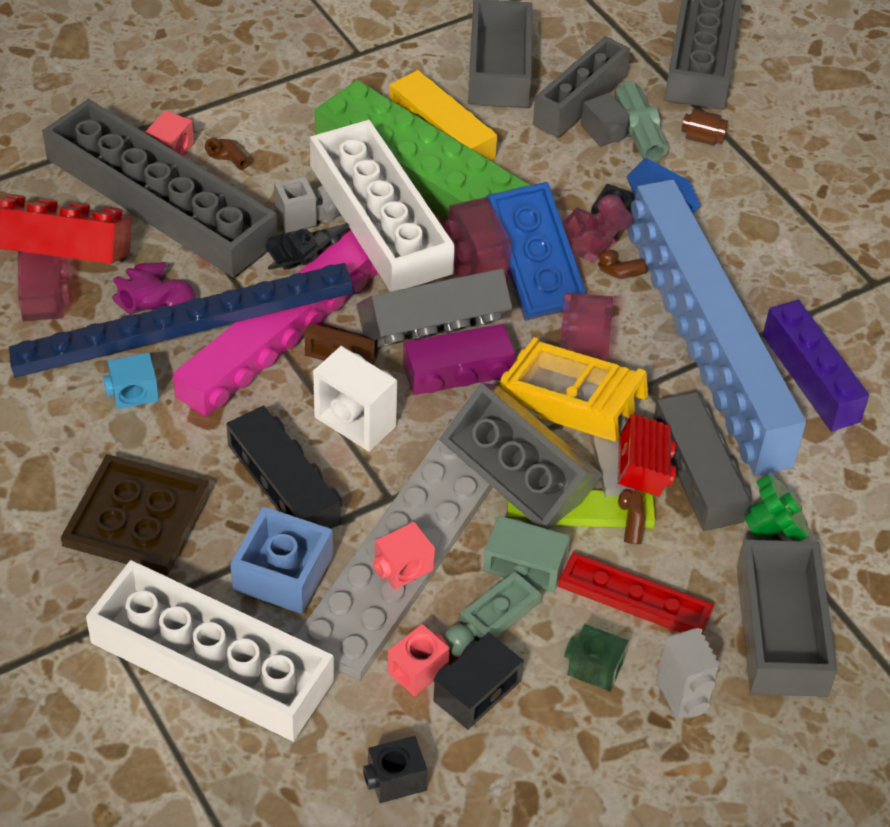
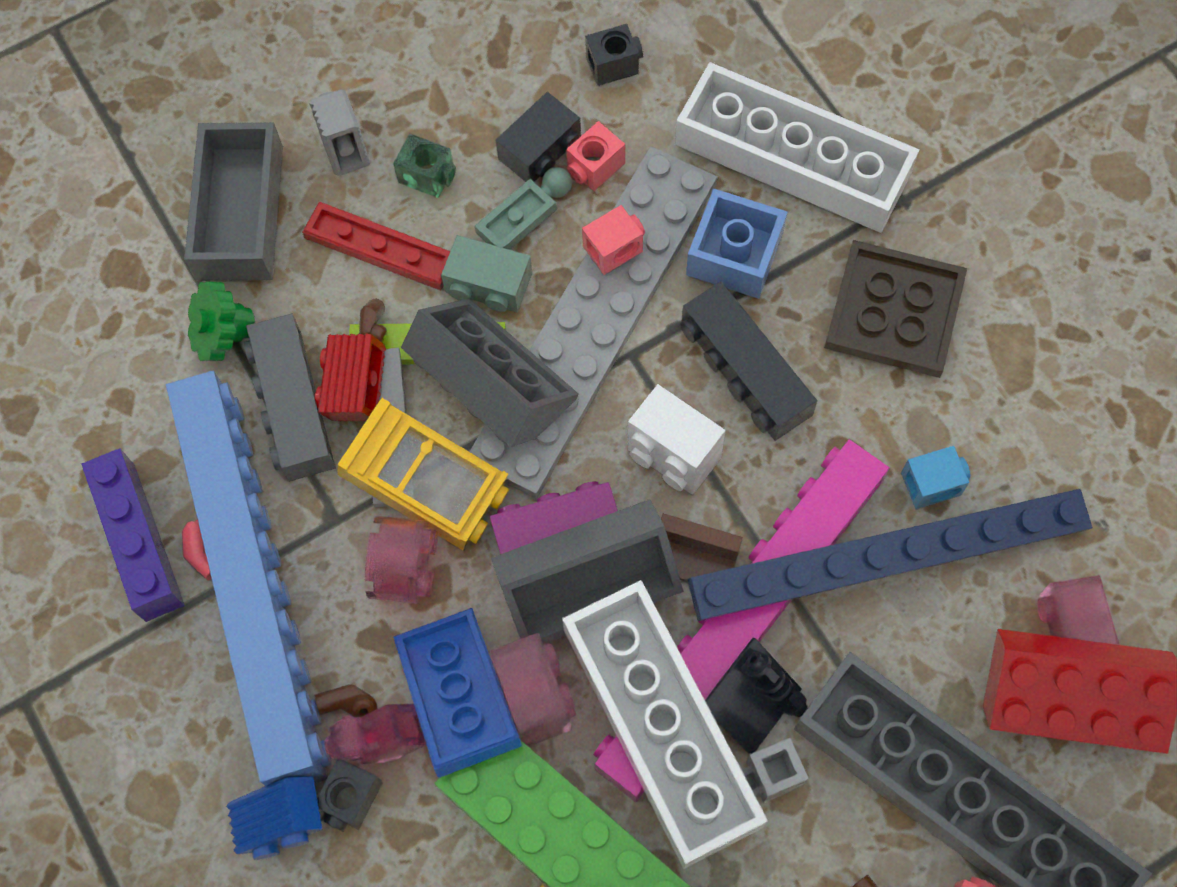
camera: 175 degrees left, 20 degrees up
magenta animal [112,262,196,315] -> none

